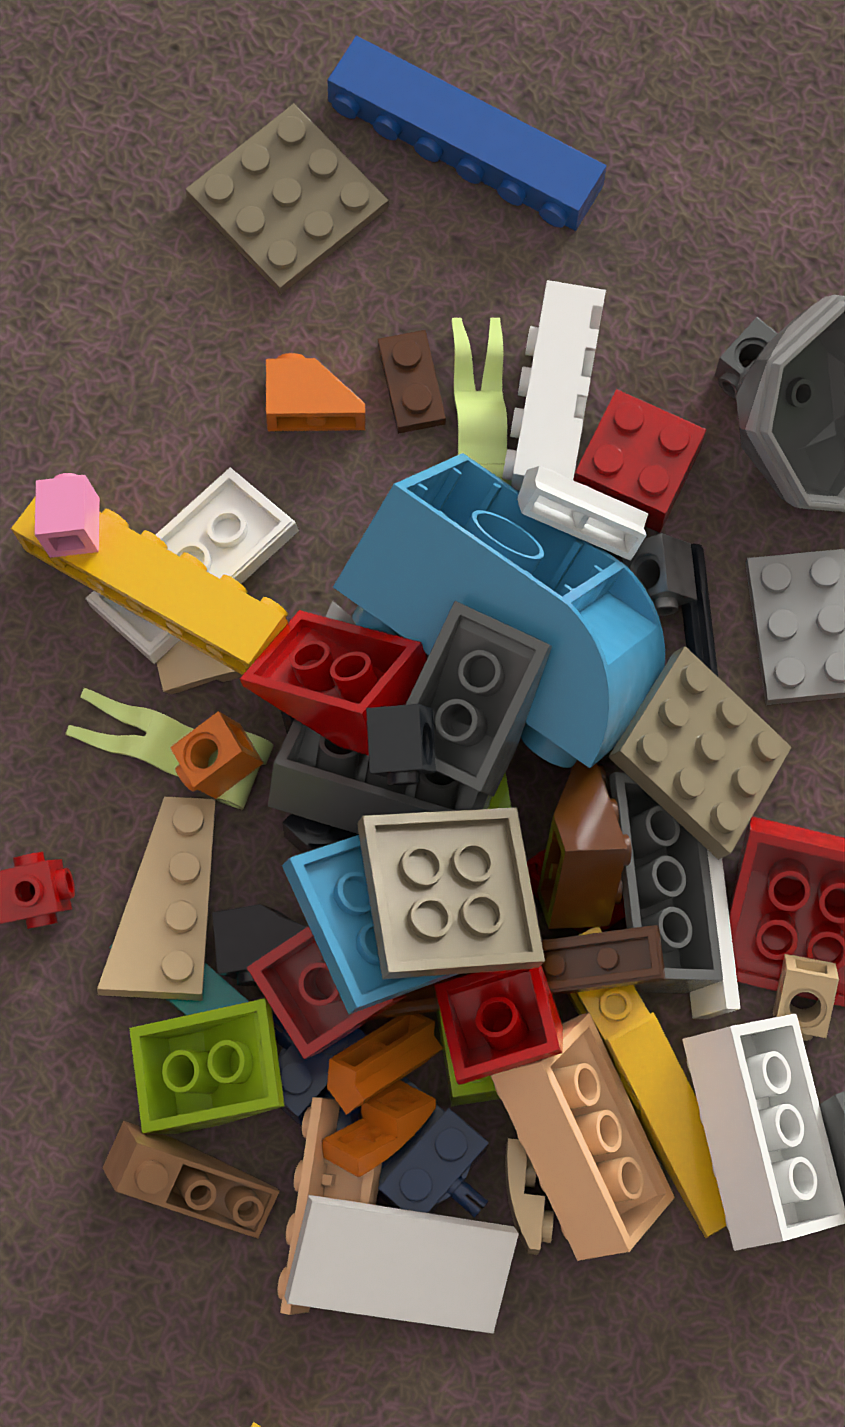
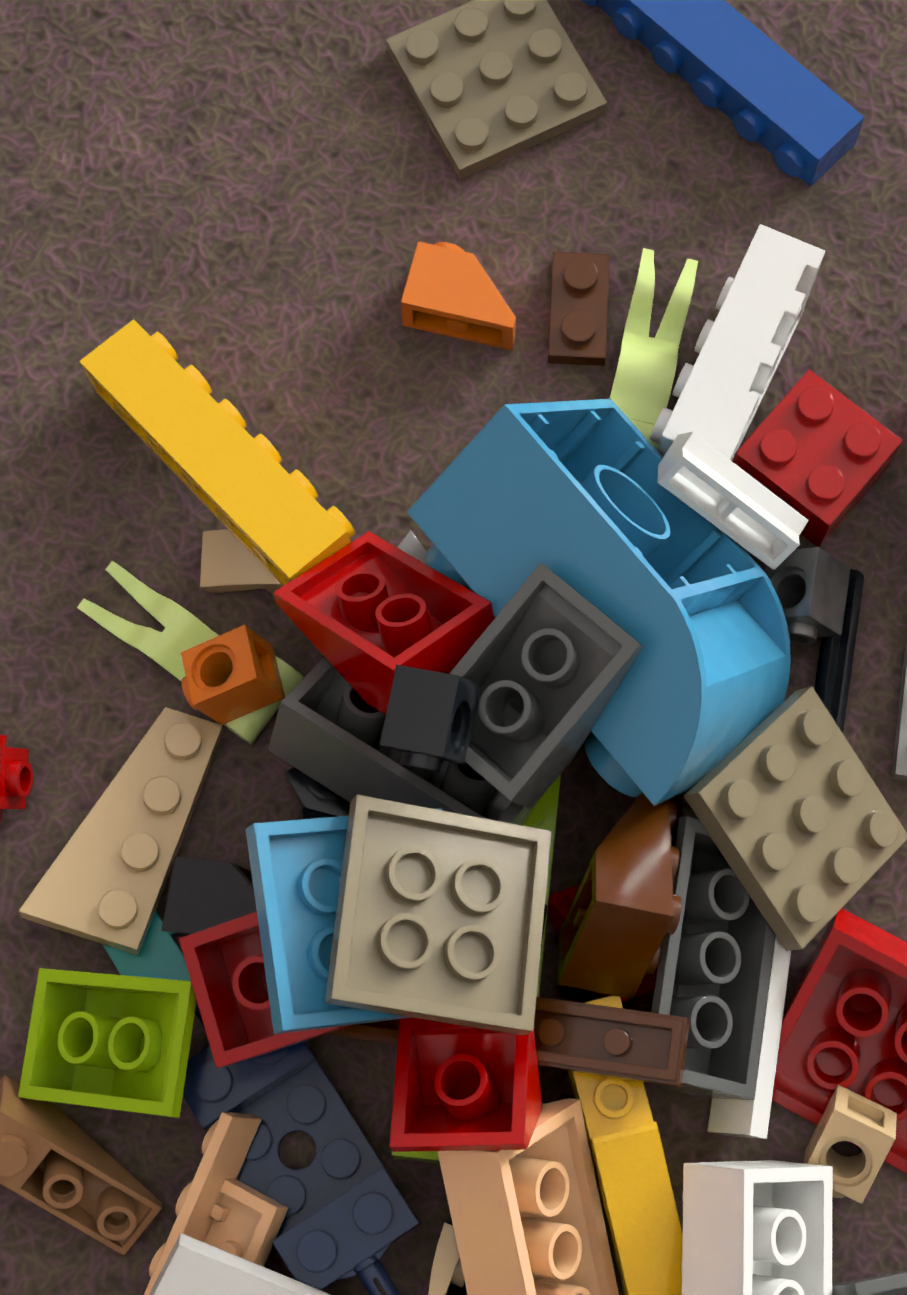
camera: 20 degrees right, 0 degrees up
bright pink brick [35,473,100,558] -> none
white tile [86,467,299,664] -> none
orange slope [322,1080,436,1178] -> none
orange piece [327,1014,443,1115] -> none

